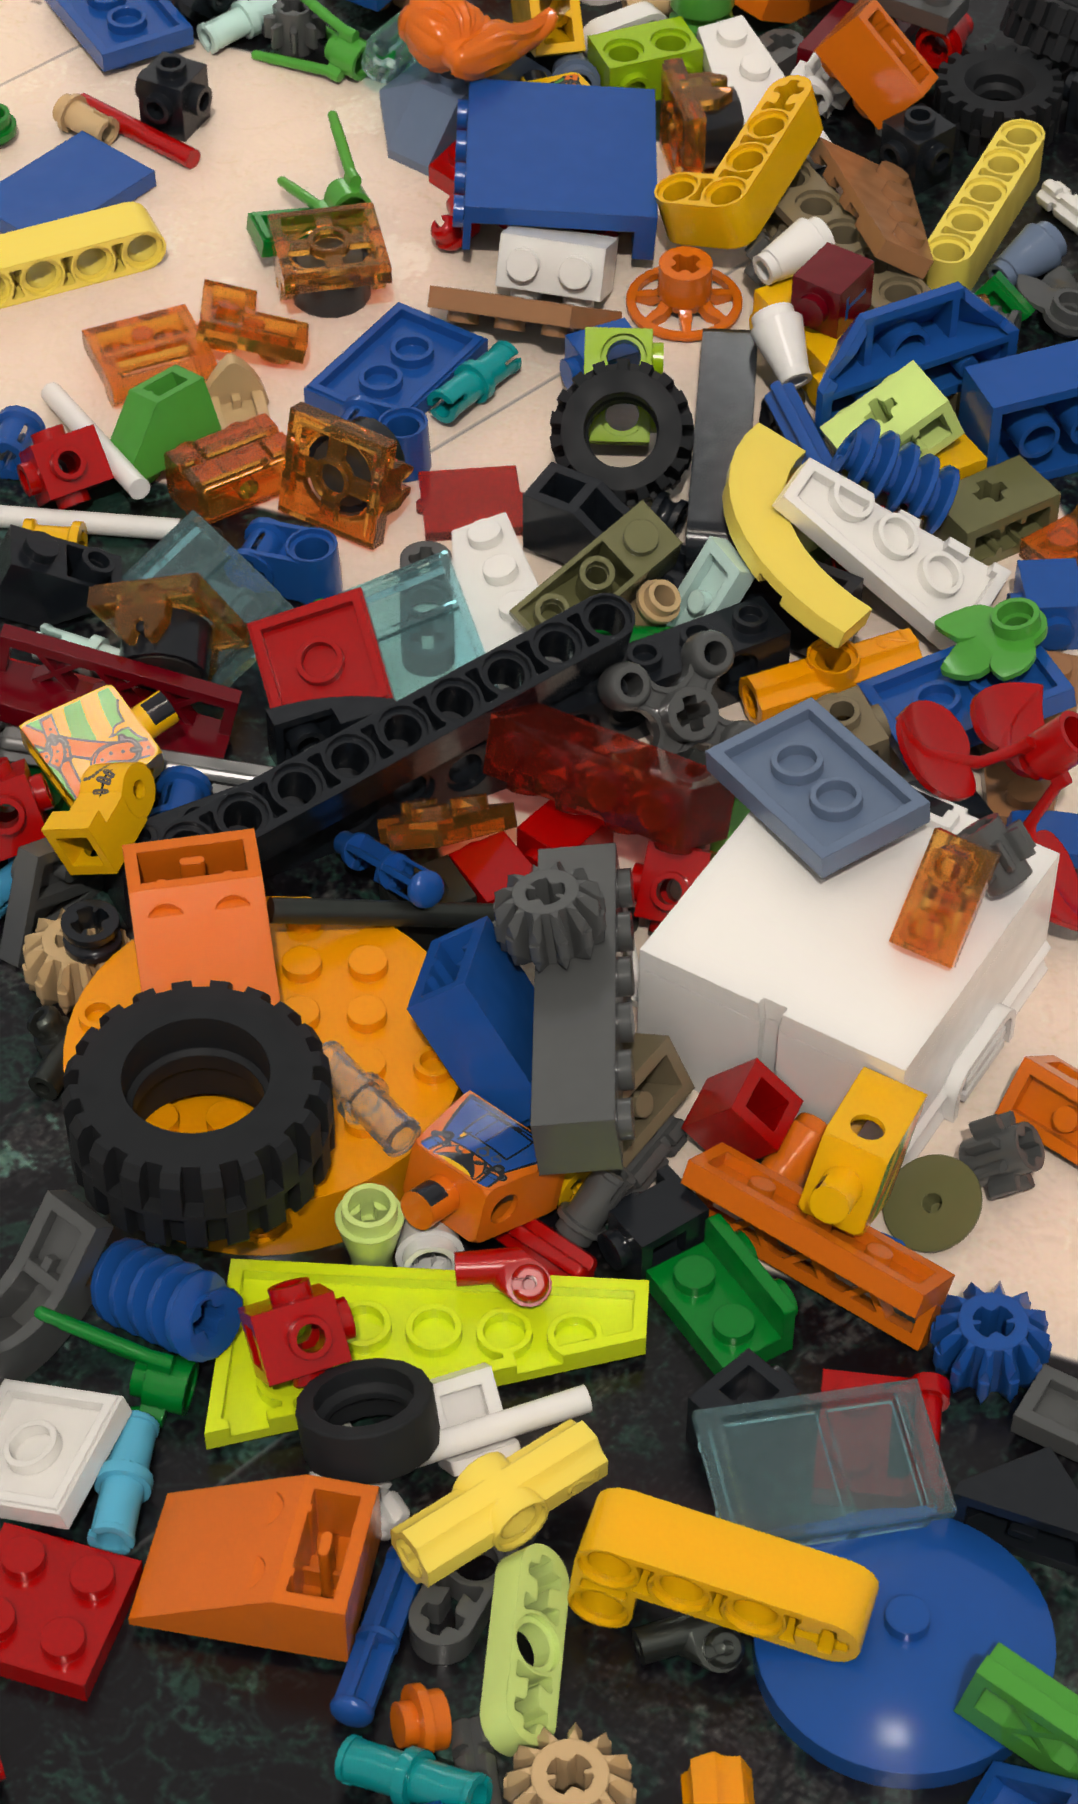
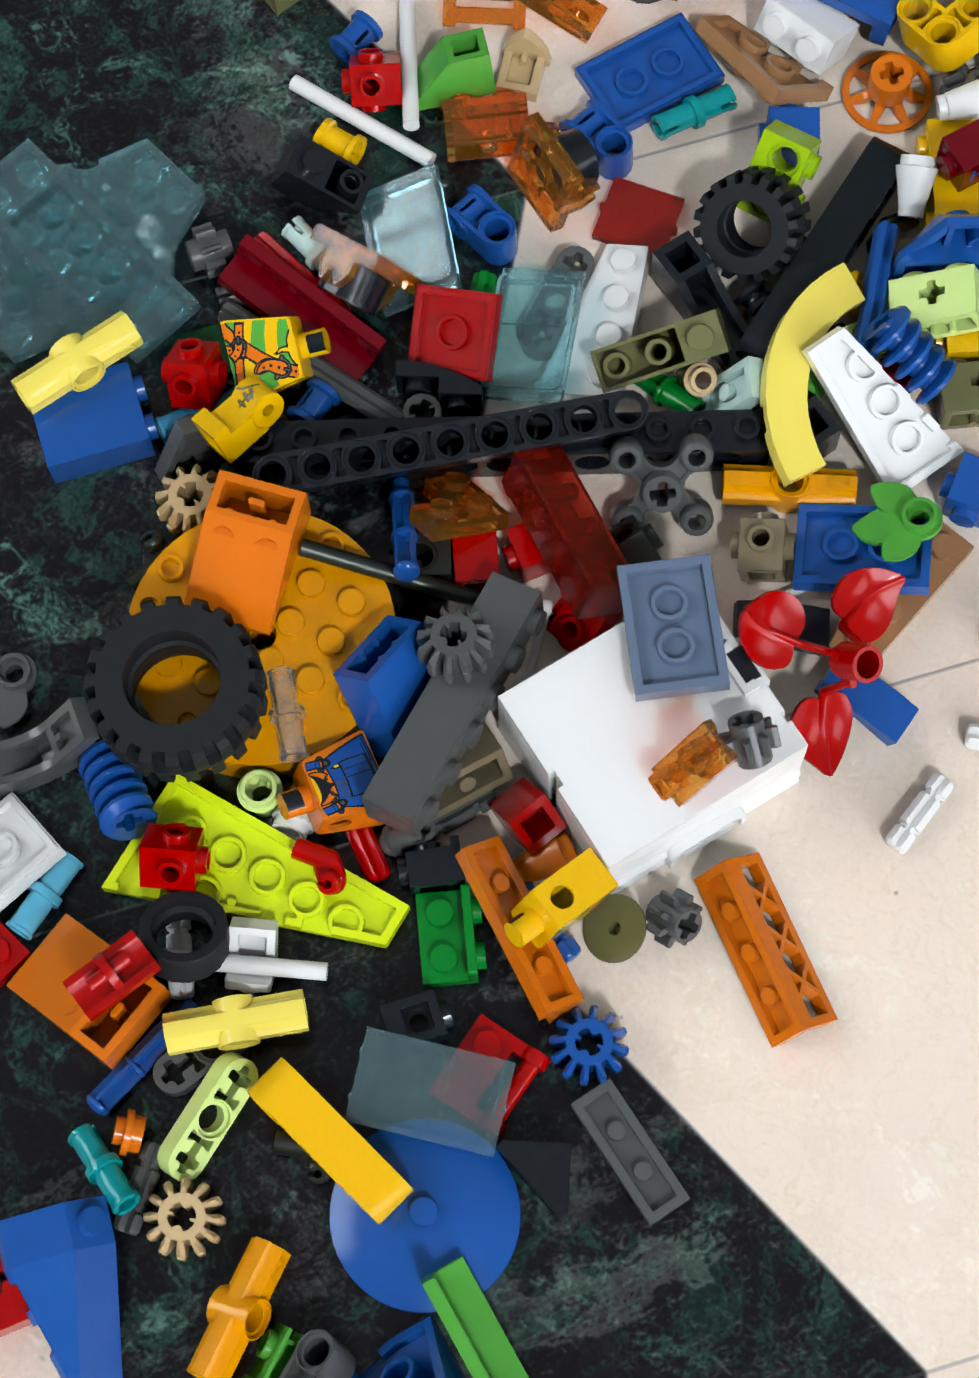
camera: 30 degrees right, 25 degrees up
green plant [34,1306,199,1428] -> none
black bush [60,899,122,964] -> none
none -> red hips [62,930,162,1022]

